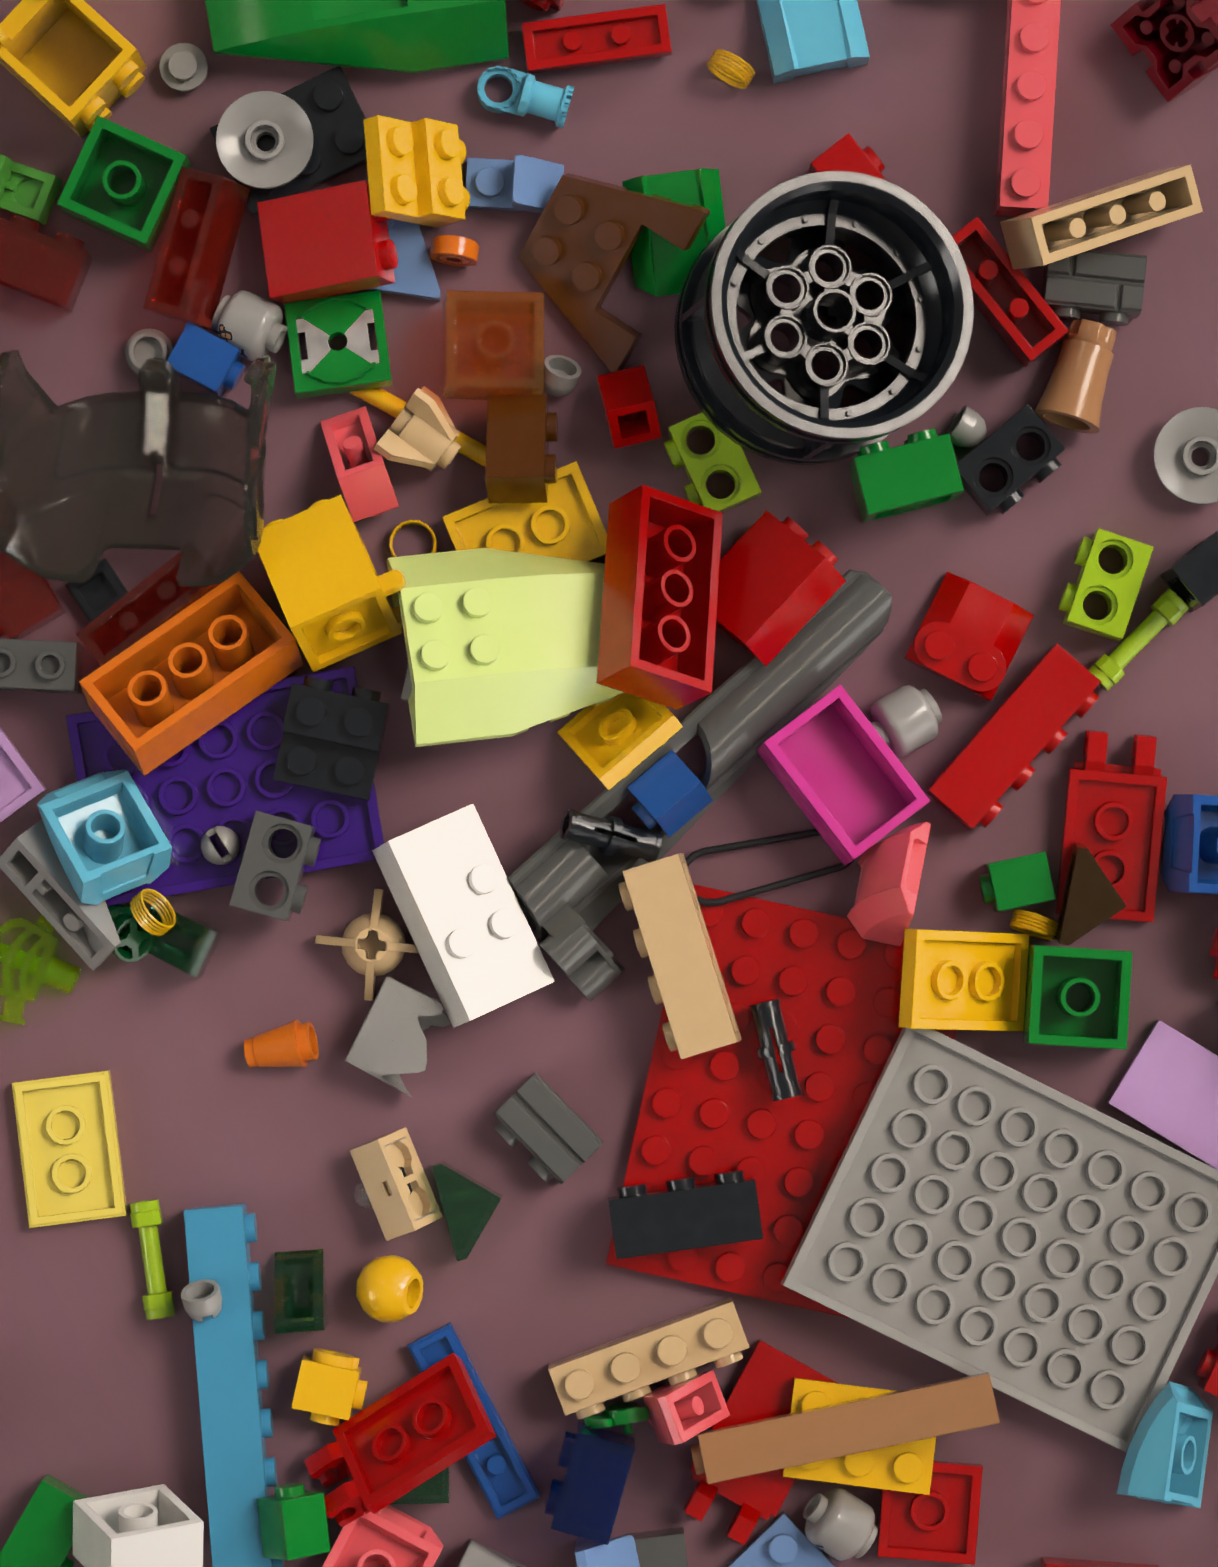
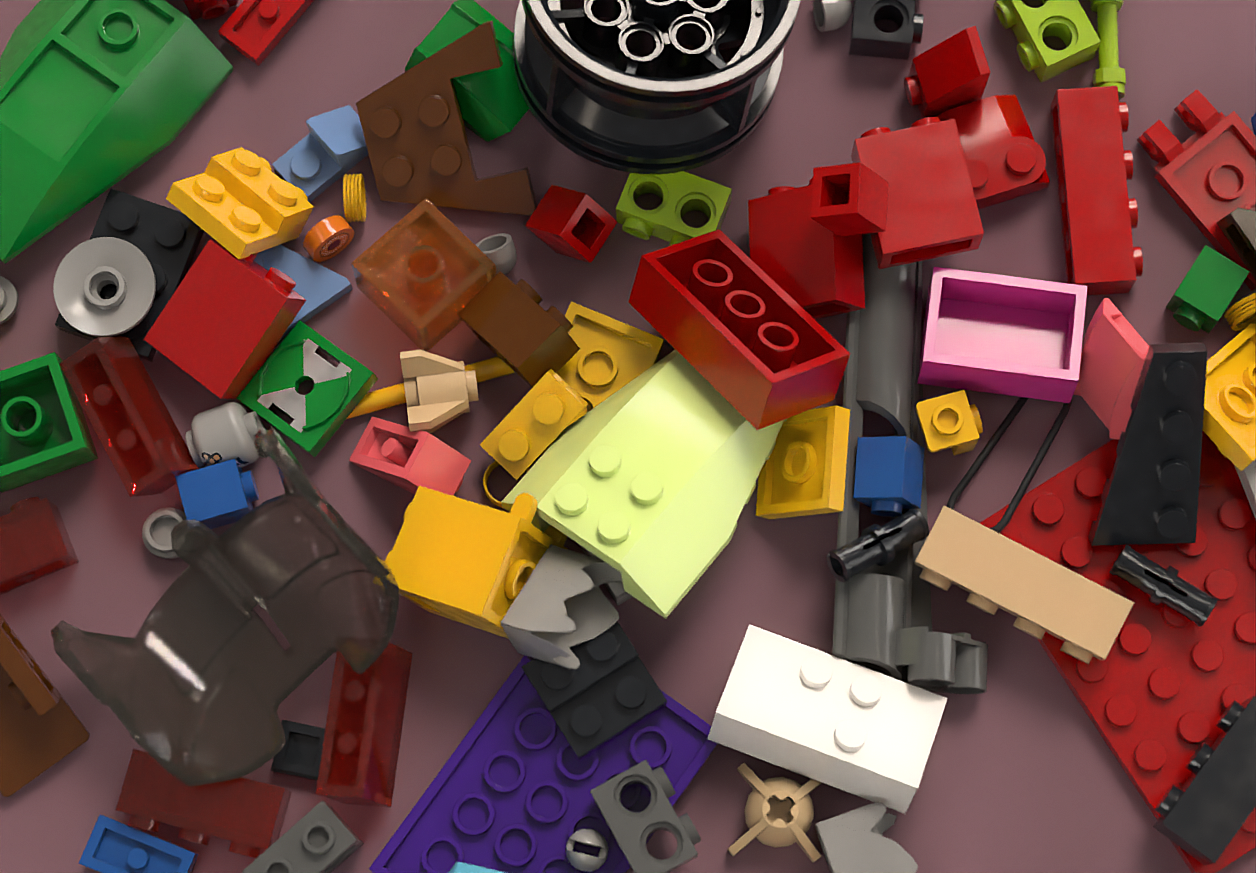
camera: 40 degrees left, 10 degrees down
orange brick [79,571,303,776] -> none
medium azure connector [477,65,574,128] -> none
dark grey brick [493,1072,604,1184] -> none
green brick [848,428,964,523] -> none
light grey head [870,685,942,757] -> none
none -> yellow axle [343,173,366,223]
none -> yellow plate [480,369,588,480]
none -> light grey piece [500,544,622,669]
none -> red brick [810,162,888,236]
none -> red brick [851,117,984,270]
none -> red slope [904,26,991,119]
none -> yellow bracket [915,389,983,455]
none -> black wing [1088,343,1208,546]

